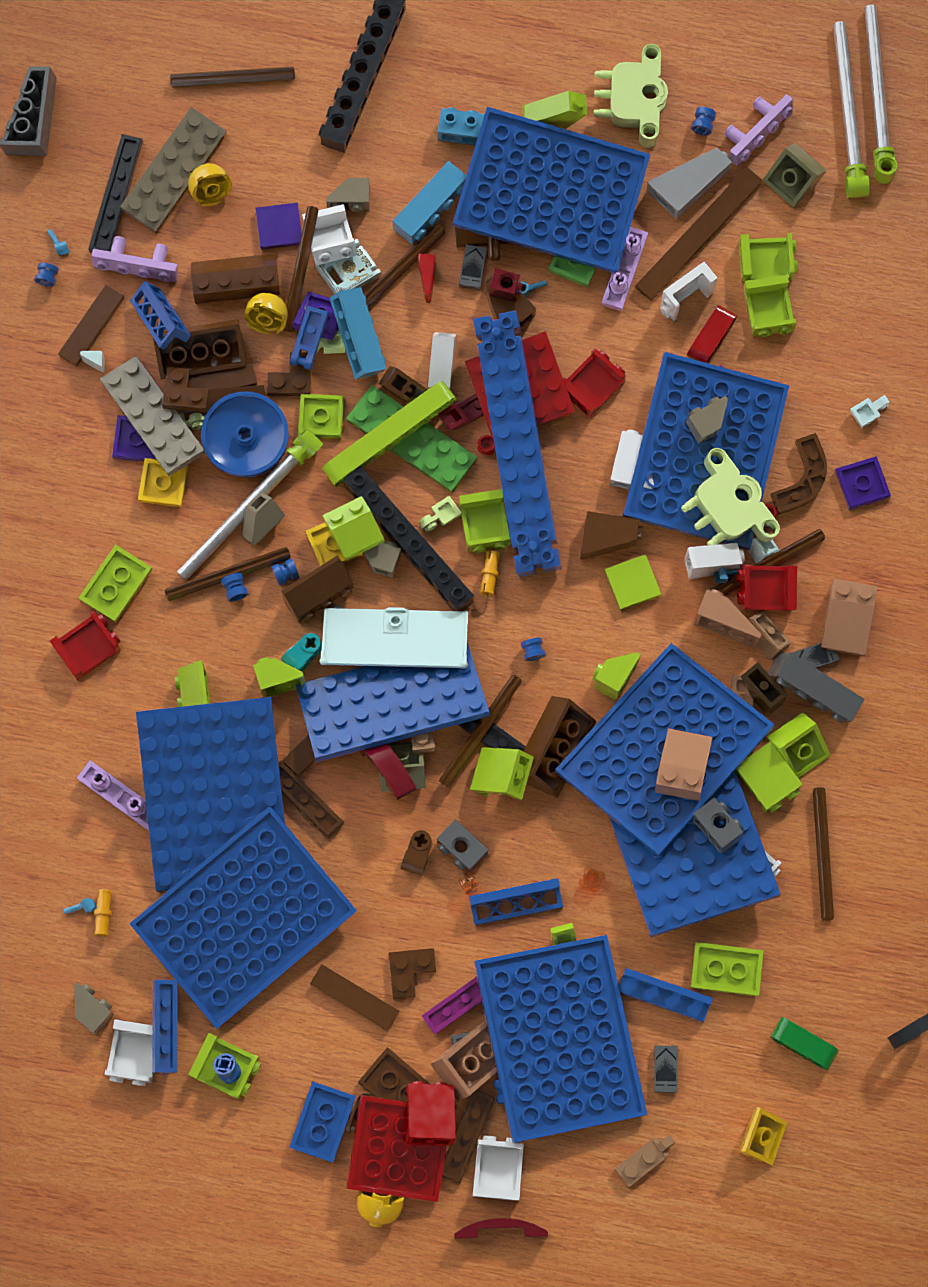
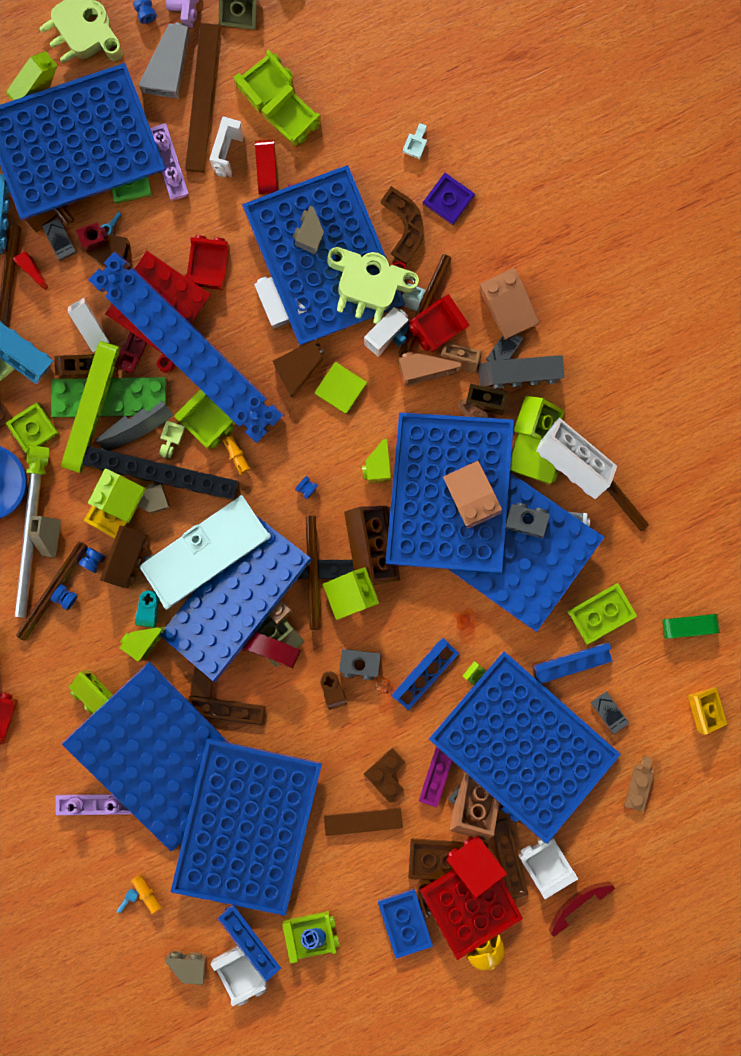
camera: 35 degrees left, 10 degrees up
none -> dark grey slope [95,401,174,451]
none -> white slope [536,418,617,499]

